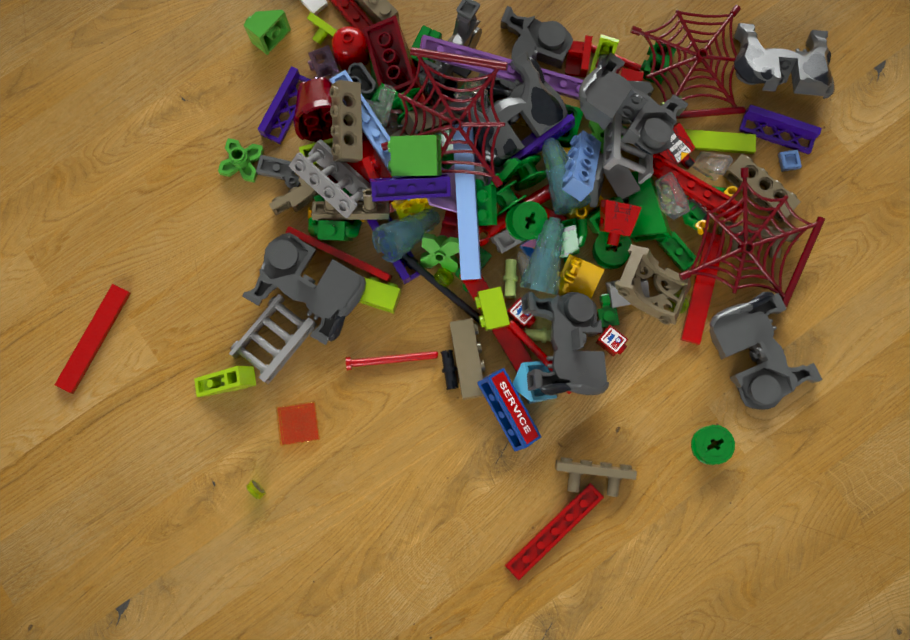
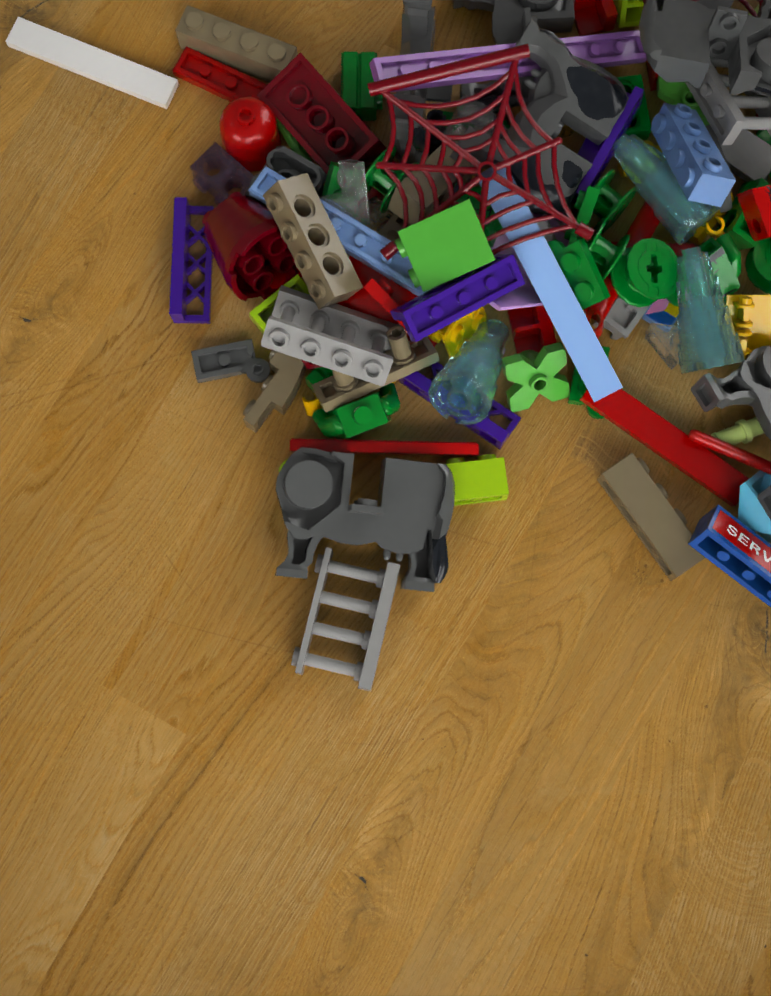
camera: 25 degrees left, 0 degrees up
red tile [54,284,131,394] -> none
lime slope [194,366,256,397] -> none
bright green plant [218,138,264,182] -> none
bright green slope [243,10,291,55] -> none
clear neon green tile [246,480,266,499] -> none
tile [276,401,320,446] -> none
lime tile [307,12,337,45] -> none
red bar [346,351,438,371] -> none
black bar [396,248,481,324] -> none
clear neon green tile [434,268,454,286] -> none
black pin [440,350,459,390] -> none
lime brick [474,286,510,331] -> none
yellowish green pin [503,259,518,299] -> none
red brick [507,297,537,329] -> none

